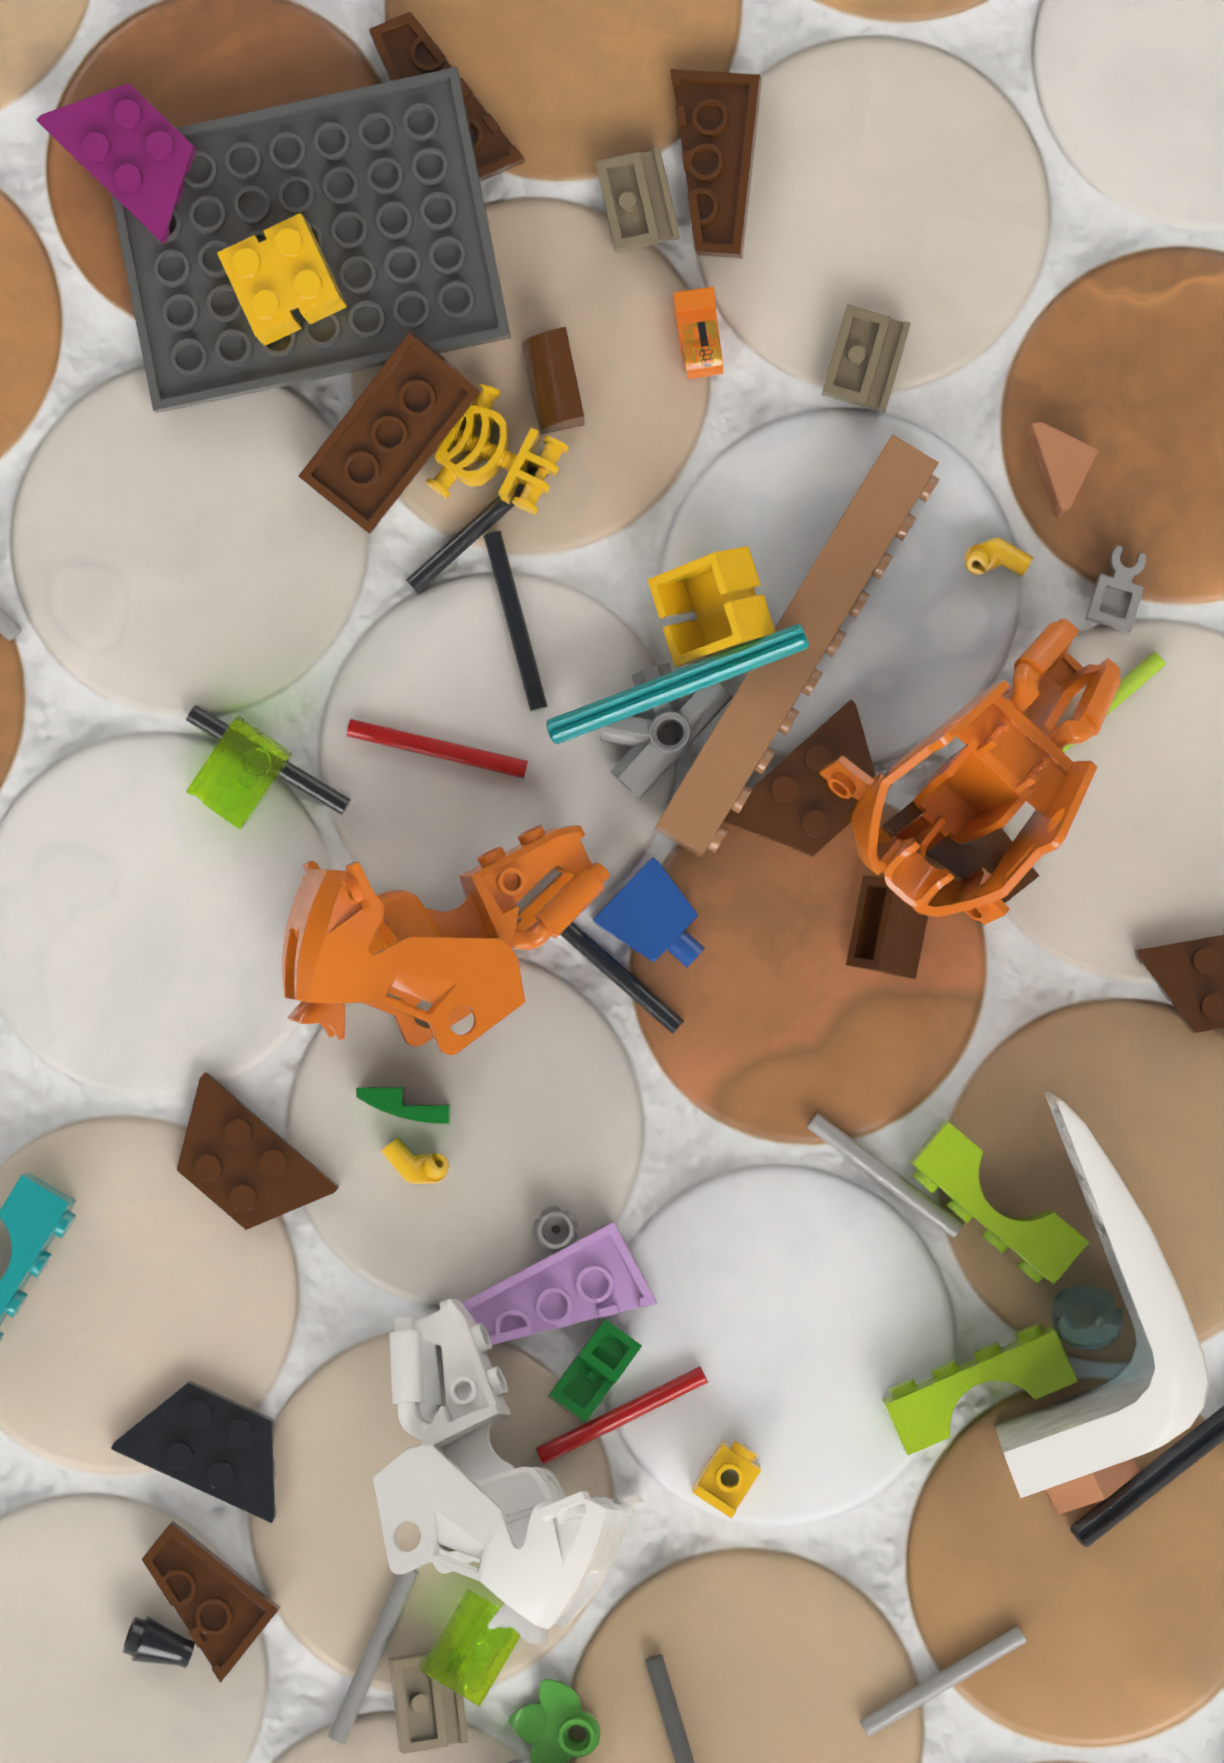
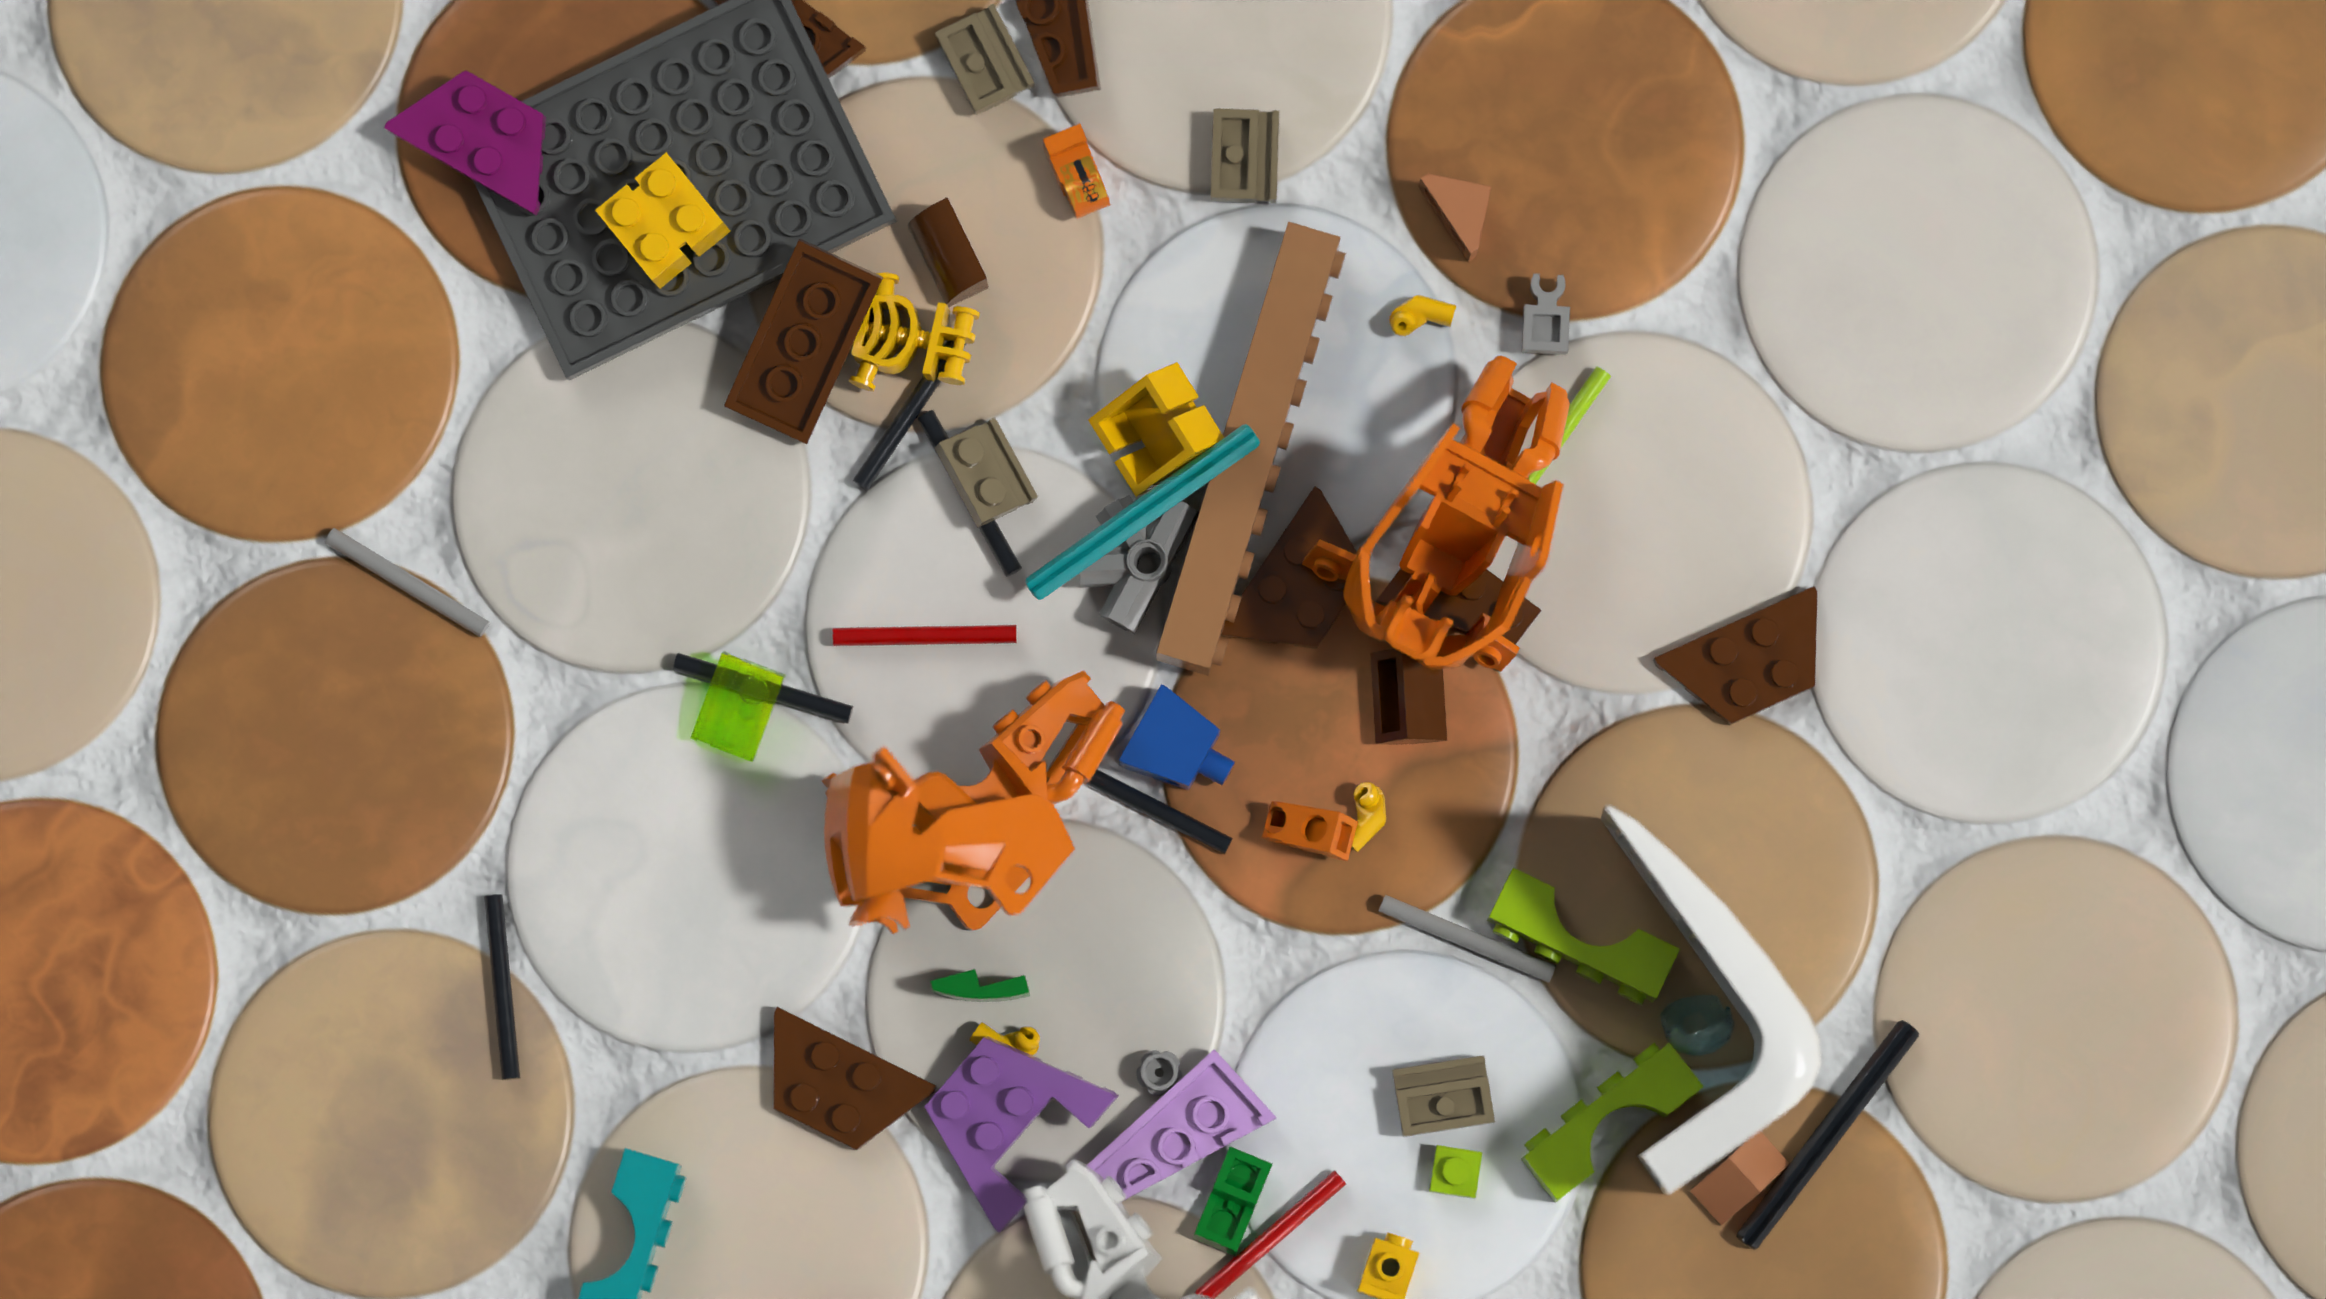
camera: 15 degrees left, 5 degrees down
none -> medium lavender wing [925,1036,1119,1232]
none -> dark tan plate [934,418,1038,528]
none -> orange leg [1262,801,1358,861]
none -> yellow arm [1352,782,1386,852]
none -> dark tan plate [1392,1055,1495,1137]
none -> lime plate [1429,1145,1483,1199]

